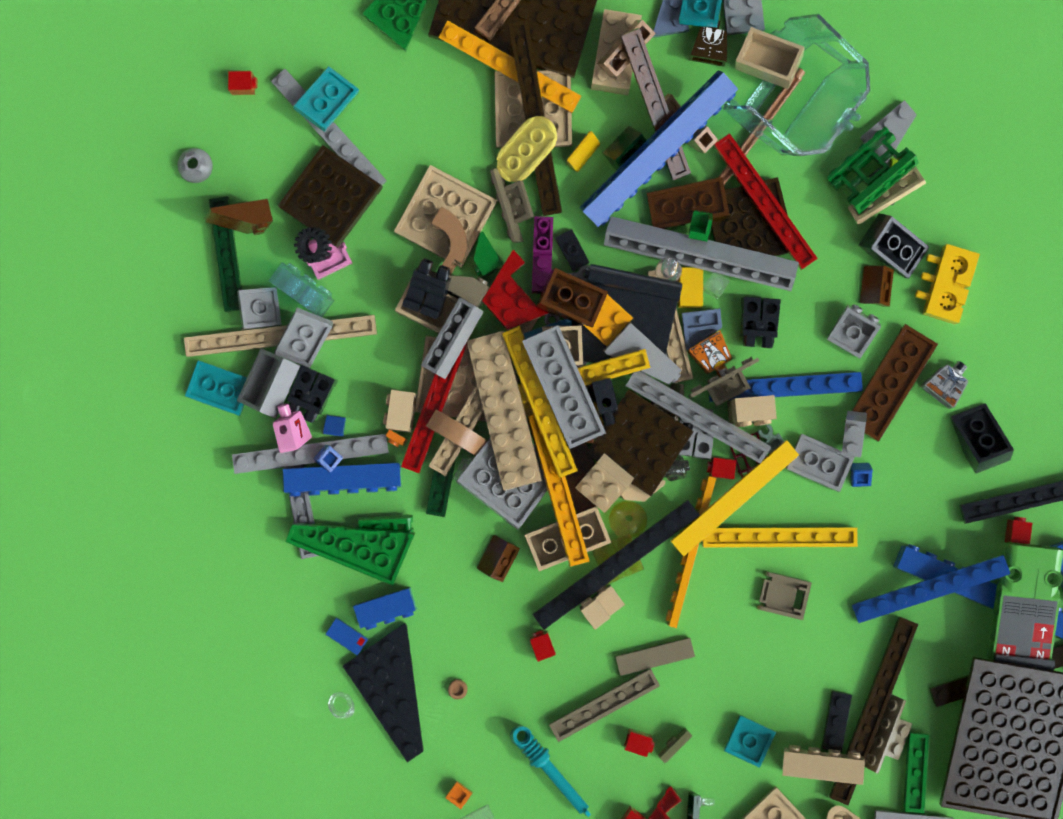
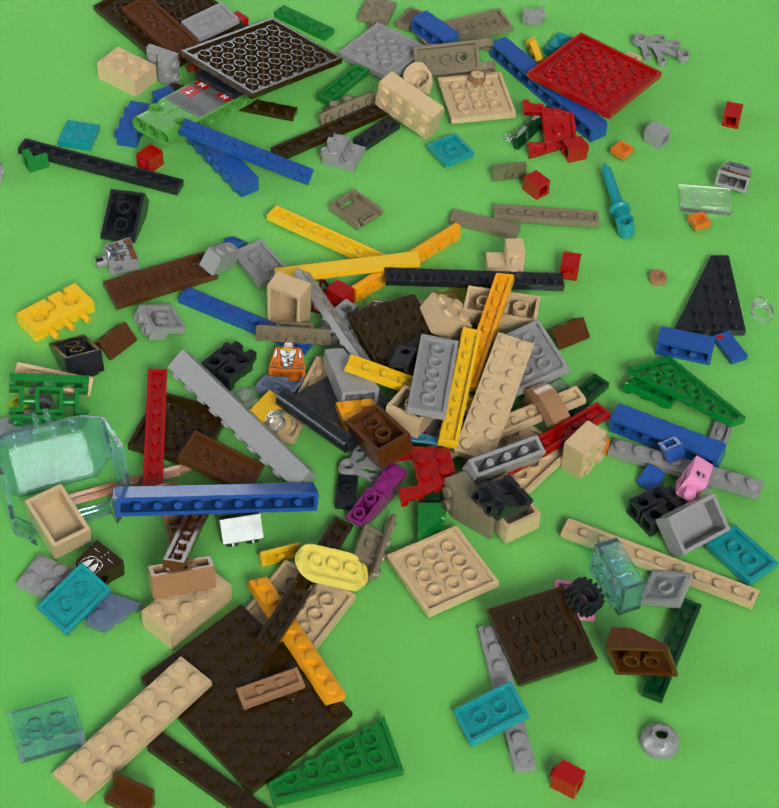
camera: 150 degrees left, 40 degrees down
light grey plate [274,308,333,368] -> none
medium nougat arch [432,206,468,276] -> none
green panel [688,210,713,242] -> none
none -> light grey plate [320,133,366,173]

